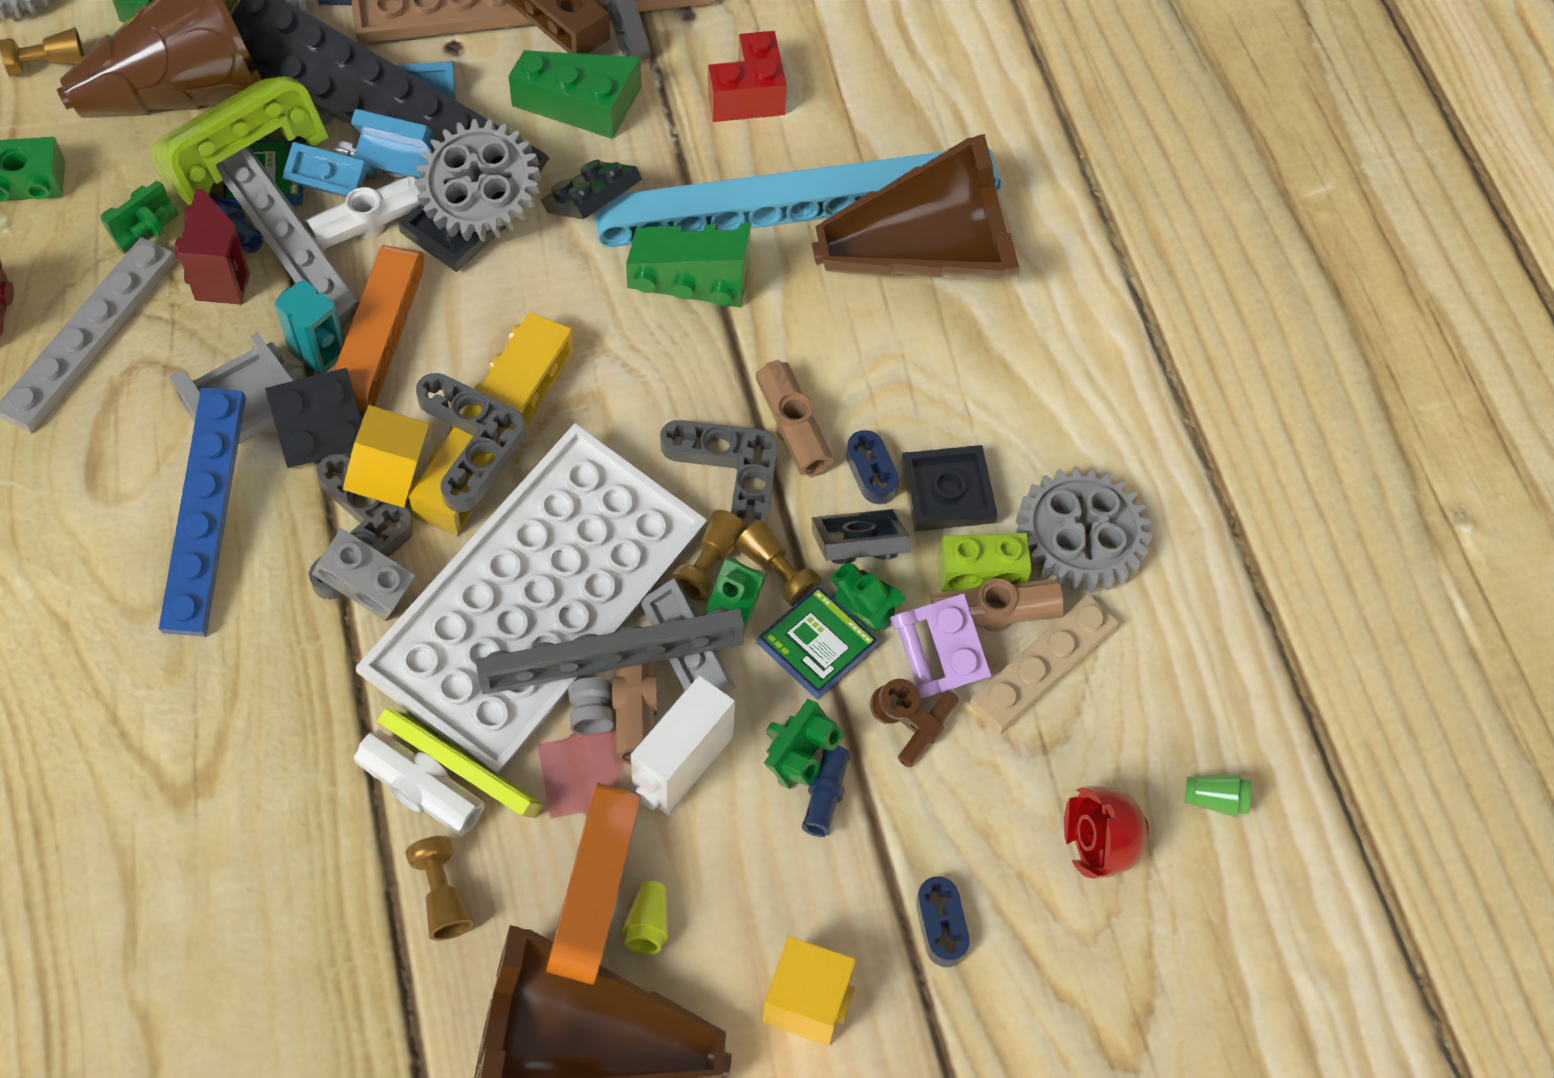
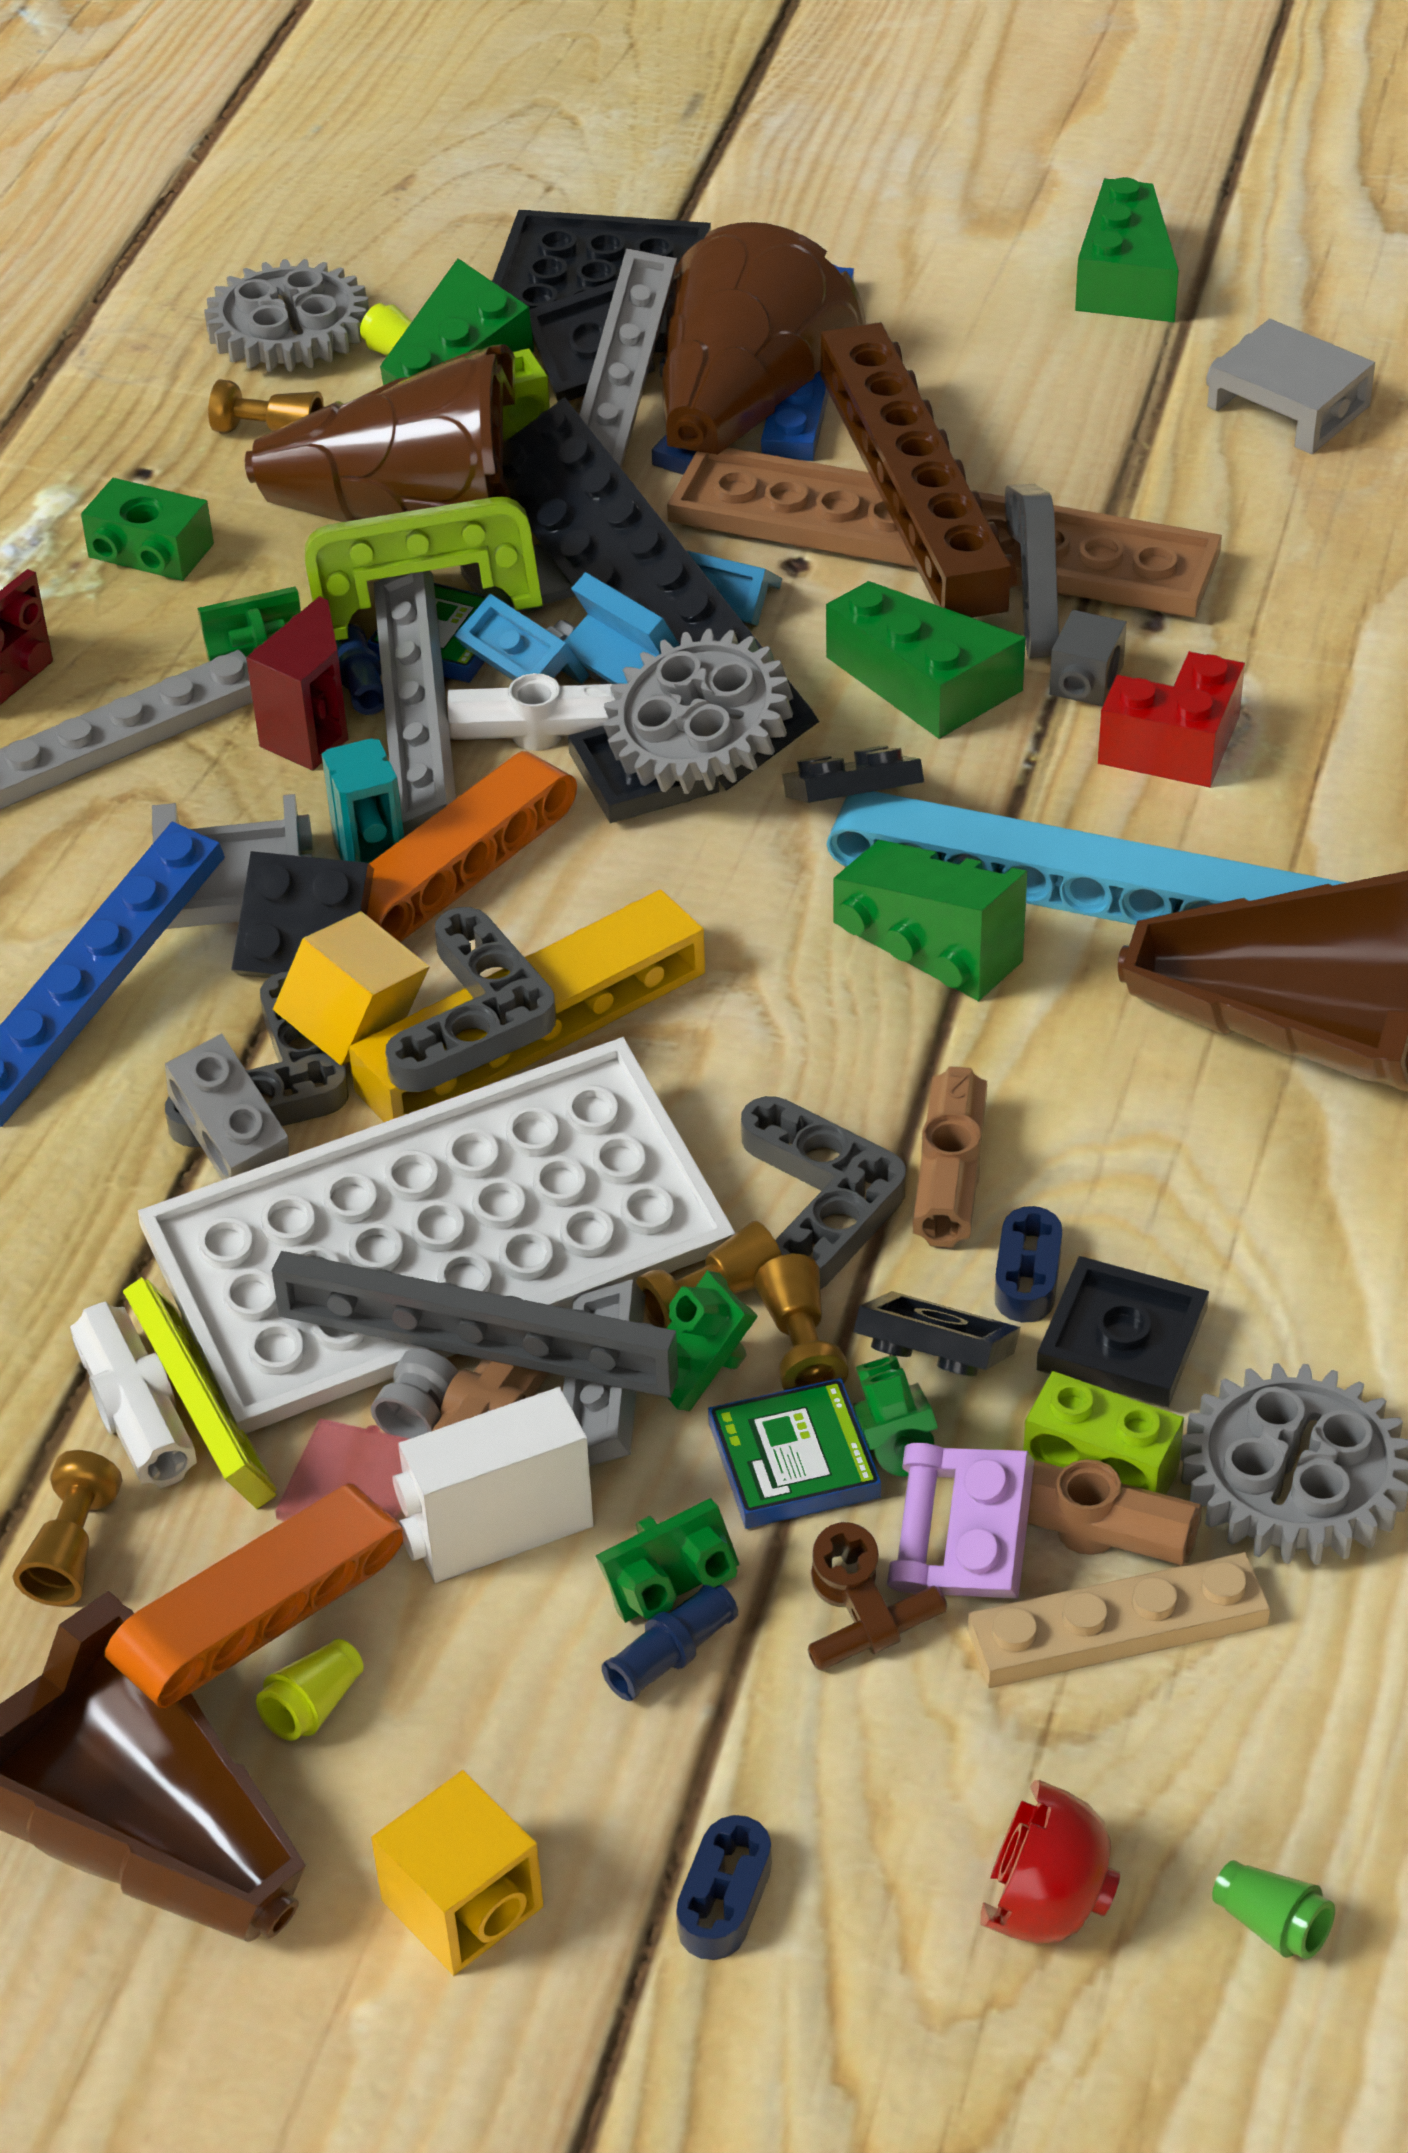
camera: 35 degrees right, 15 degrees down
none -> dark grey brick [1049,610,1127,706]

